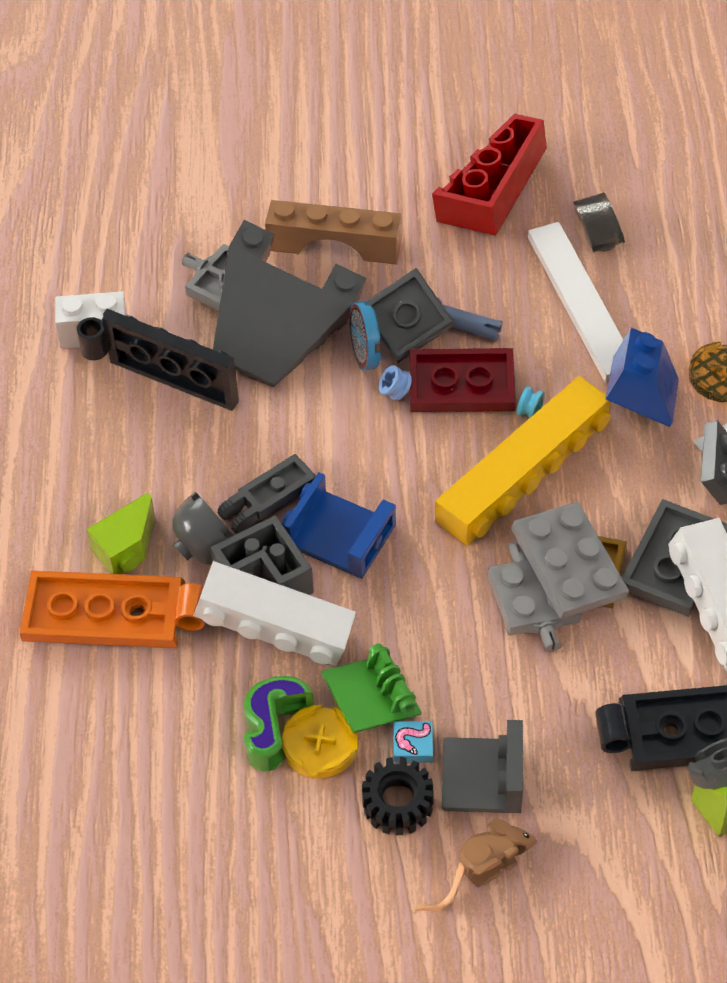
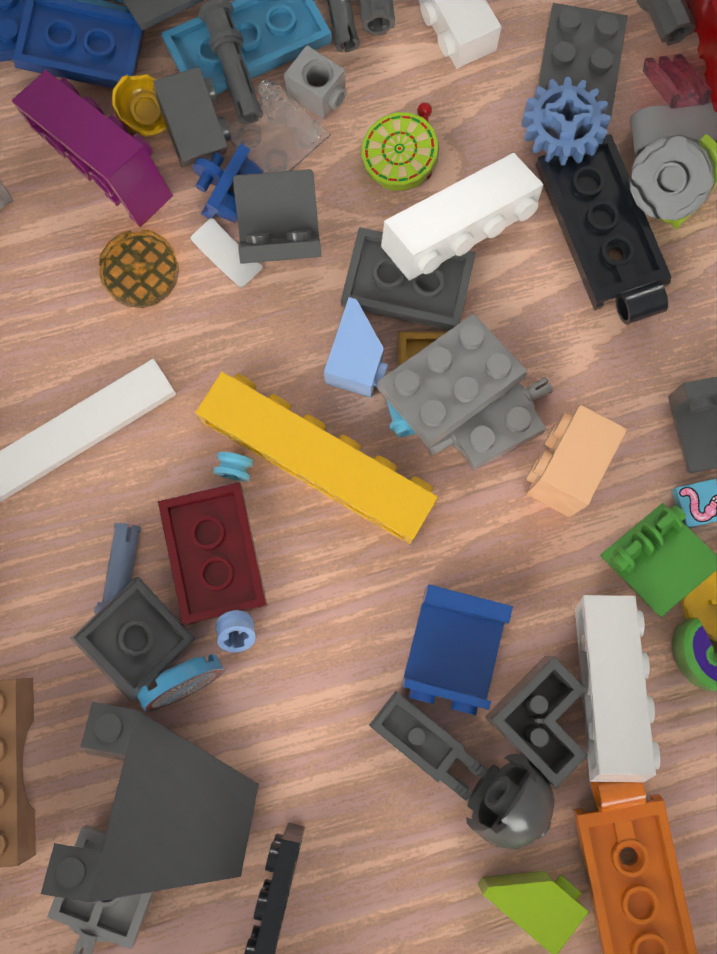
camera: 105 degrees left, 25 degrees up
blue slope [606,327,679,427] -> none
none -> light blue slope [324,297,389,398]
none -> light nougat brick [525,404,627,518]

